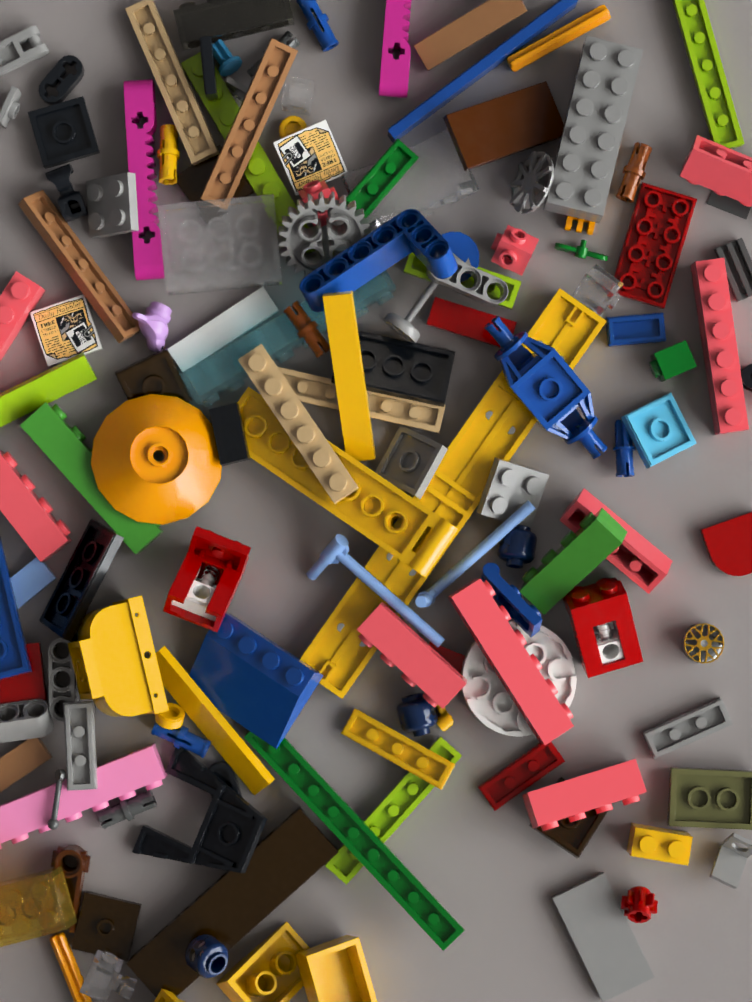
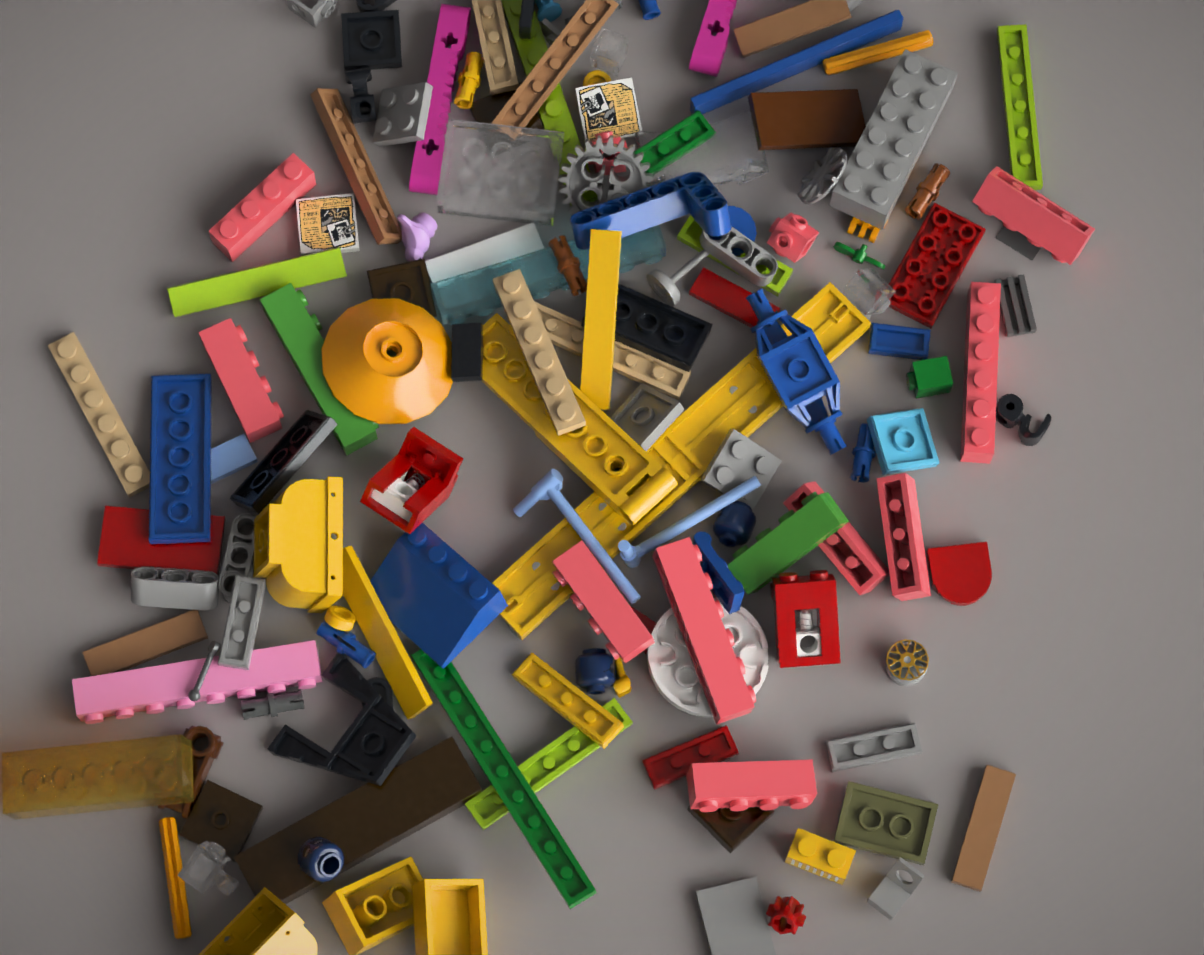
camera: 10 degrees right, 15 degrees down
none -> coral brick [876,473,931,601]

